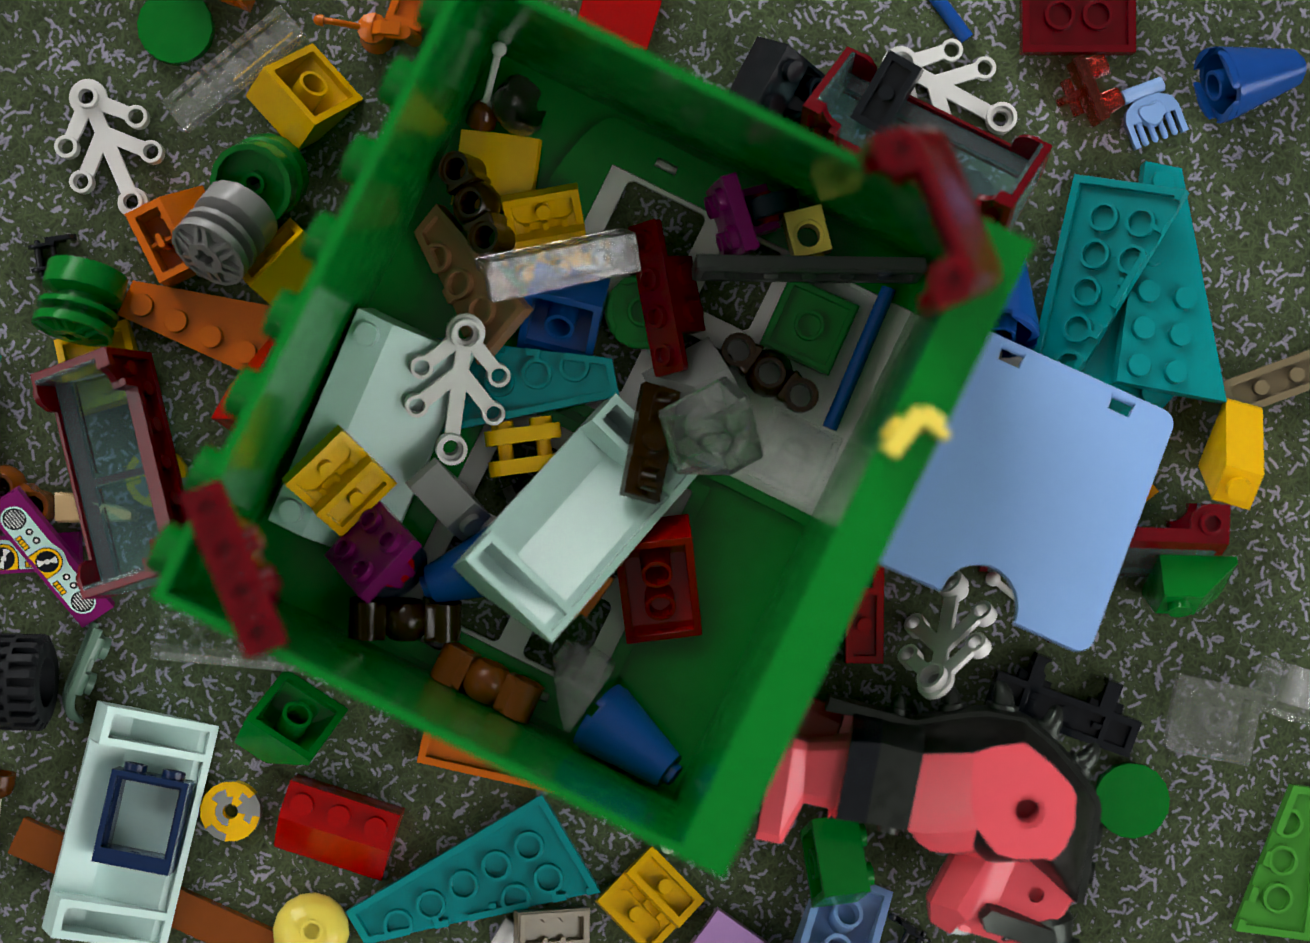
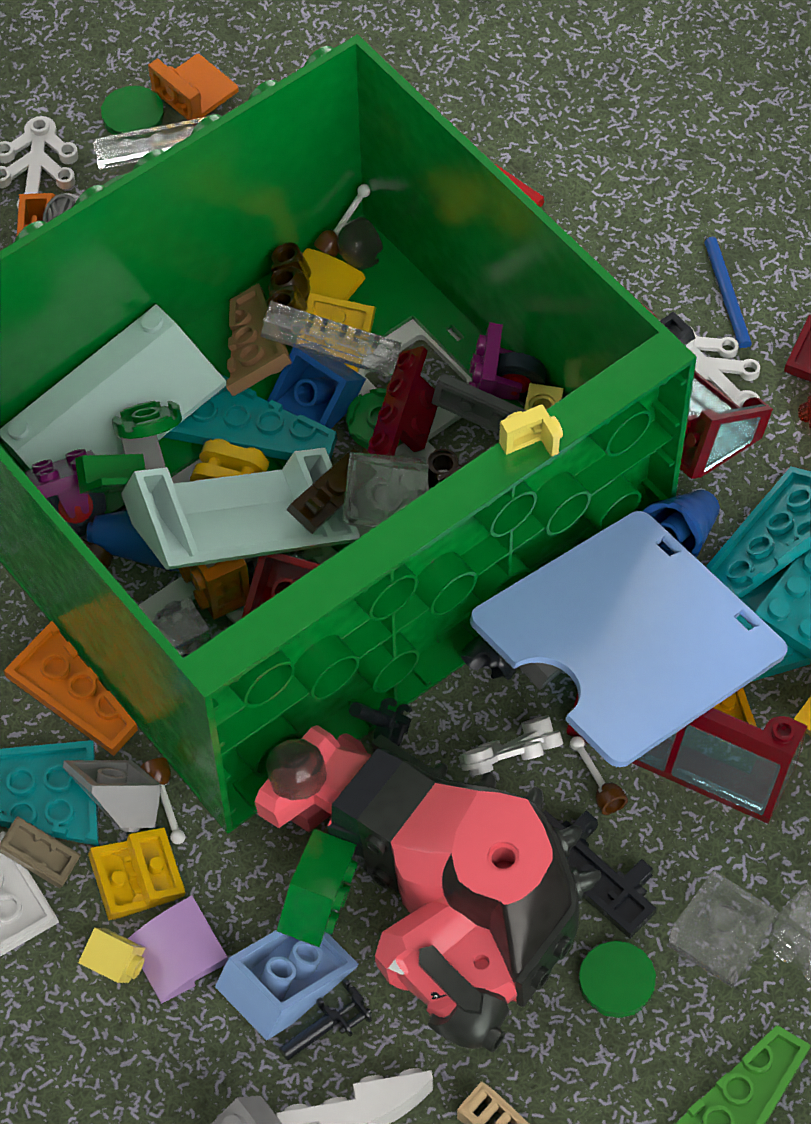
camera: 30 degrees right, 30 degrees down
yellow slope [282,425,398,537] -> none
white plant [404,313,511,465] -> none
red plate [844,565,884,664] -> none
dark red windscreen [857,126,1002,319] -> none
green slope [1142,554,1238,618] -> none
none -> light grey slope [63,760,162,832]
none -> green panel [75,454,146,494]
none -> green tile [112,401,182,439]
none -> clear smoke hair [266,739,327,800]

